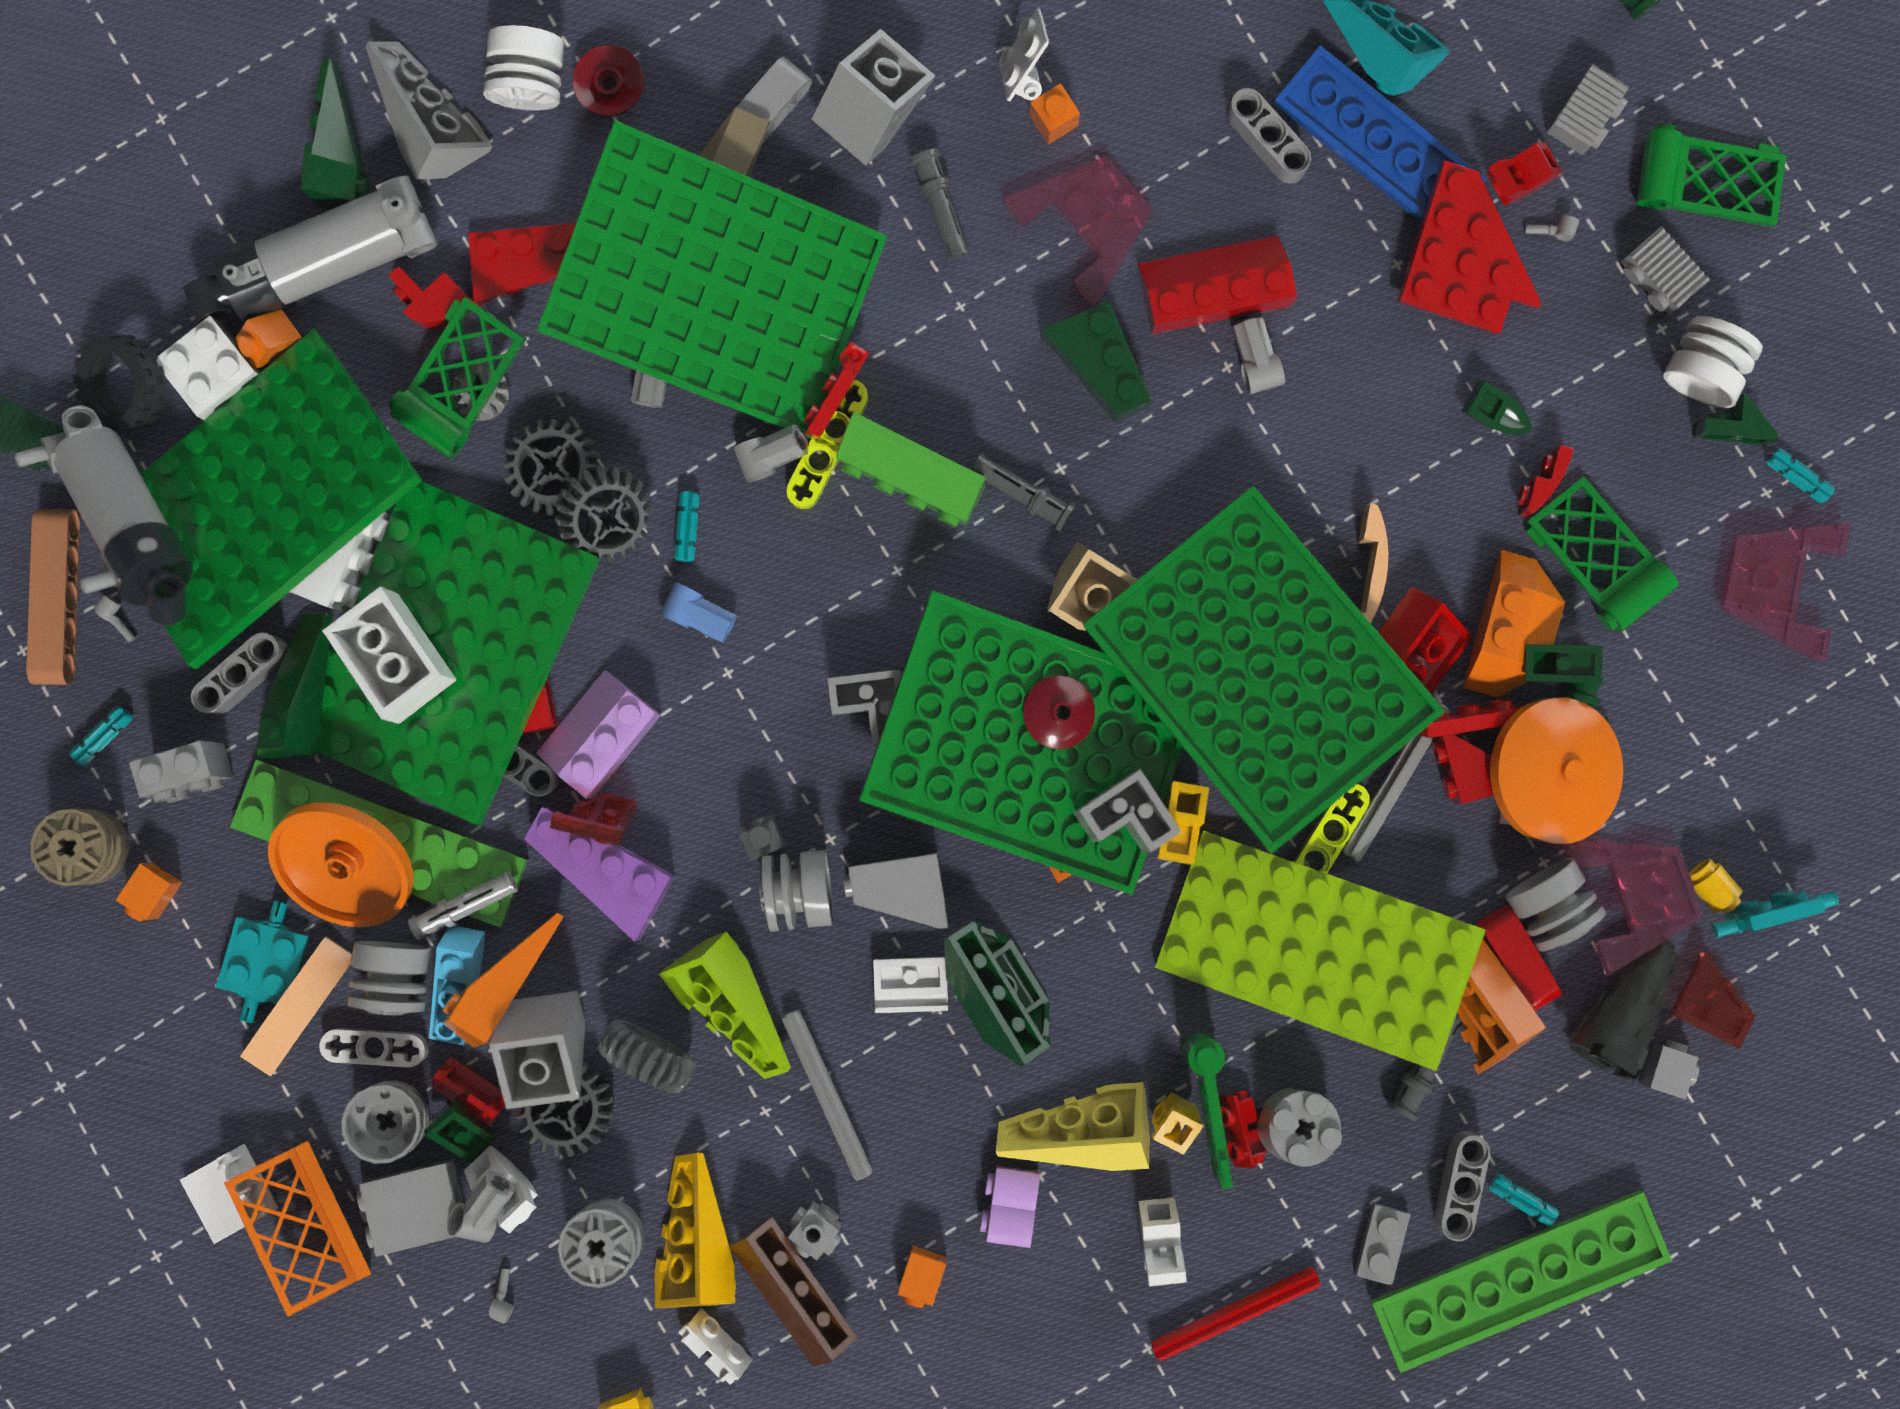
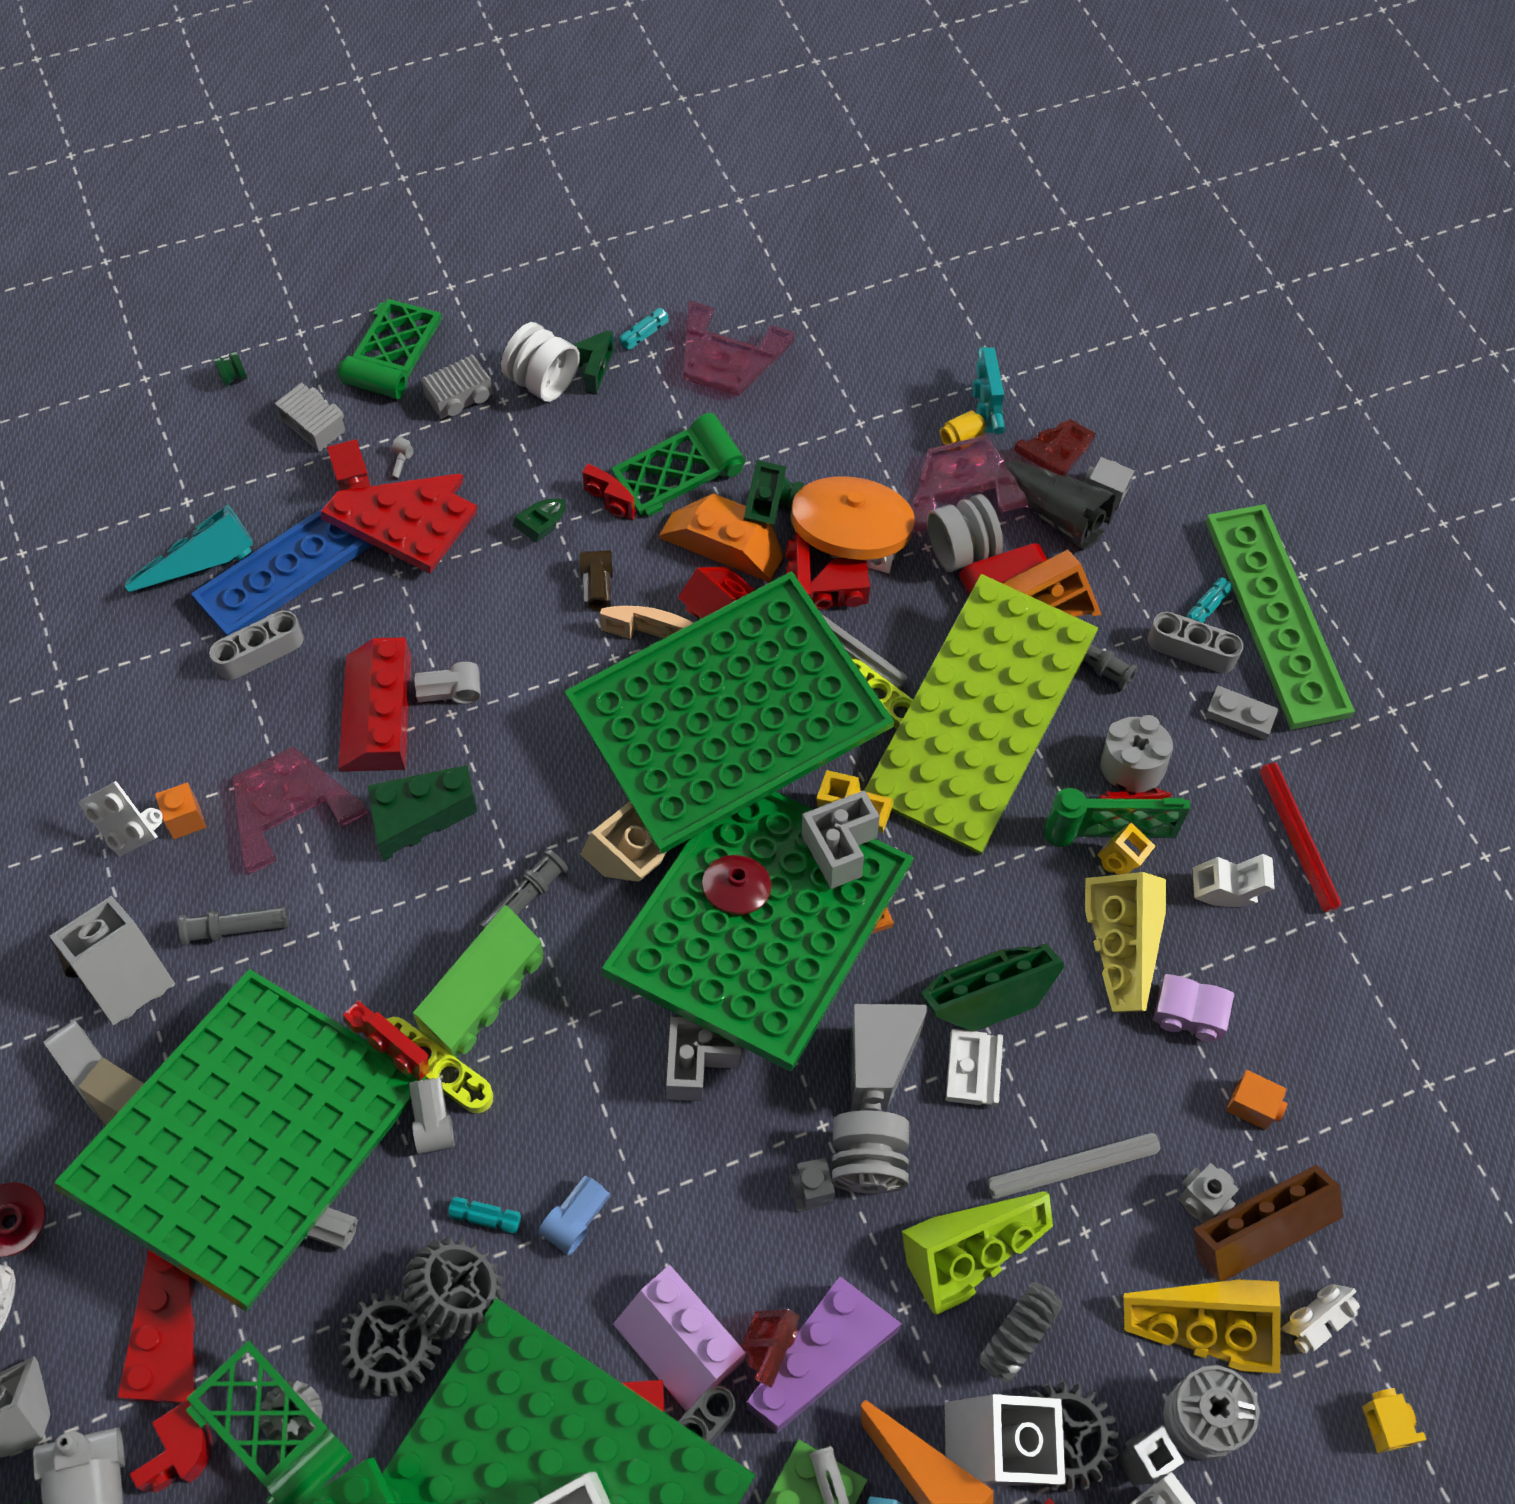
camera: 90 degrees left, 25 degrees down
none -> dark brown piece [580,550,613,612]
none -> dark grey brick [1116,1426,1184,1486]

